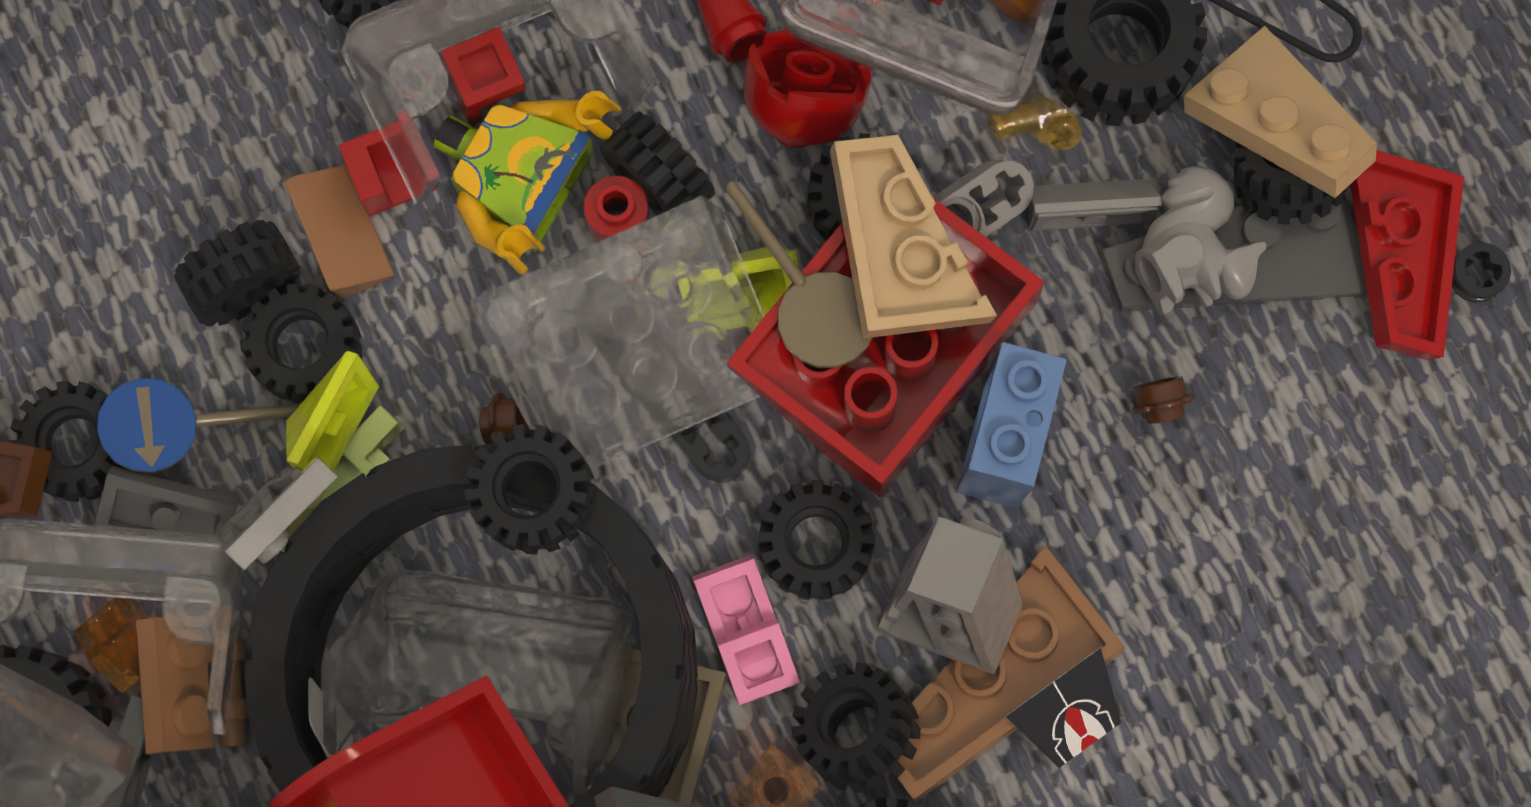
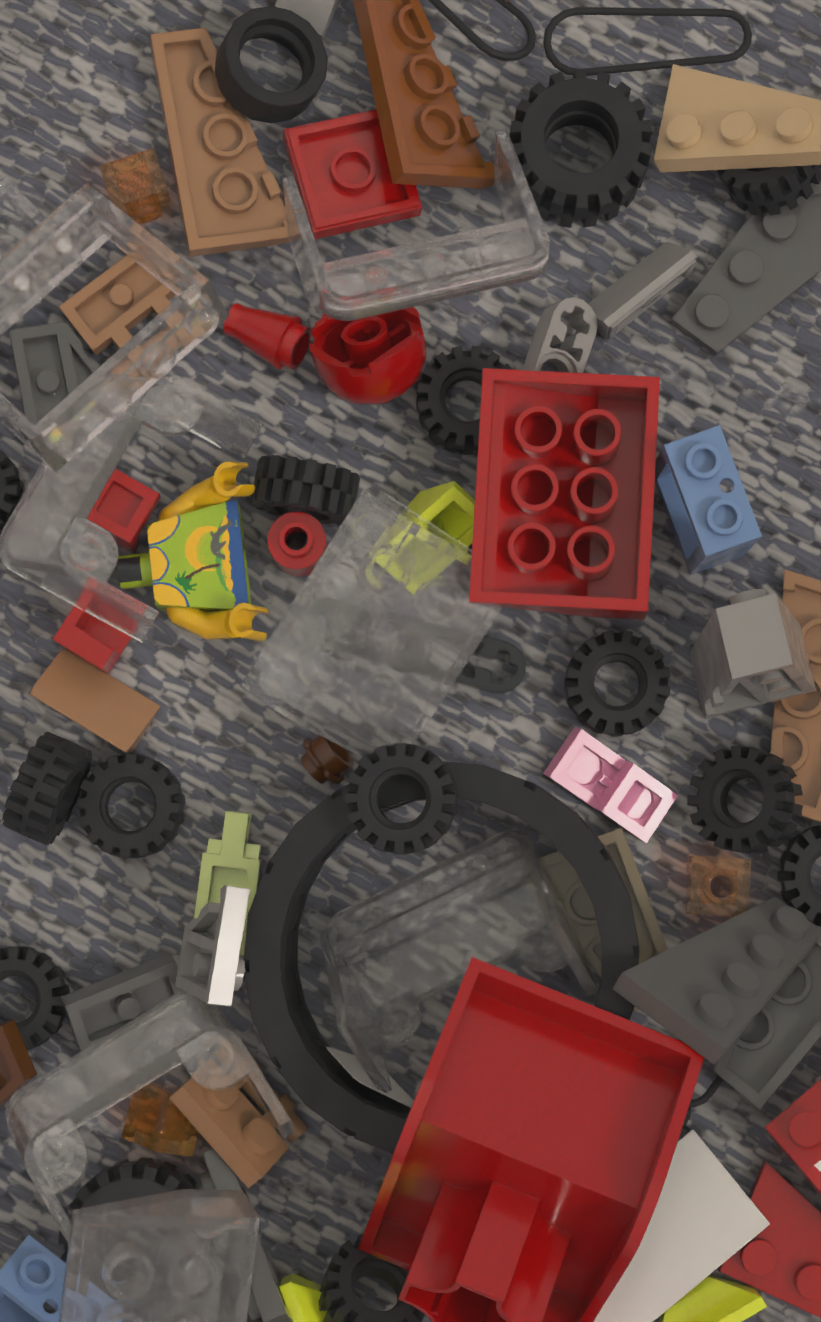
camera: 30 degrees left, 5 degrees up
blue piece [97,378,301,473] -> none
neon yellow slope [286,351,379,495] -> none
dark tan piece [725,181,872,368] -> none
tan wing [830,135,997,338] -> none
clear yellow arm [988,97,1082,150] -> none
reddish brown plate [1132,376,1194,424] -> none
light grey animal [1135,166,1267,315] -> none

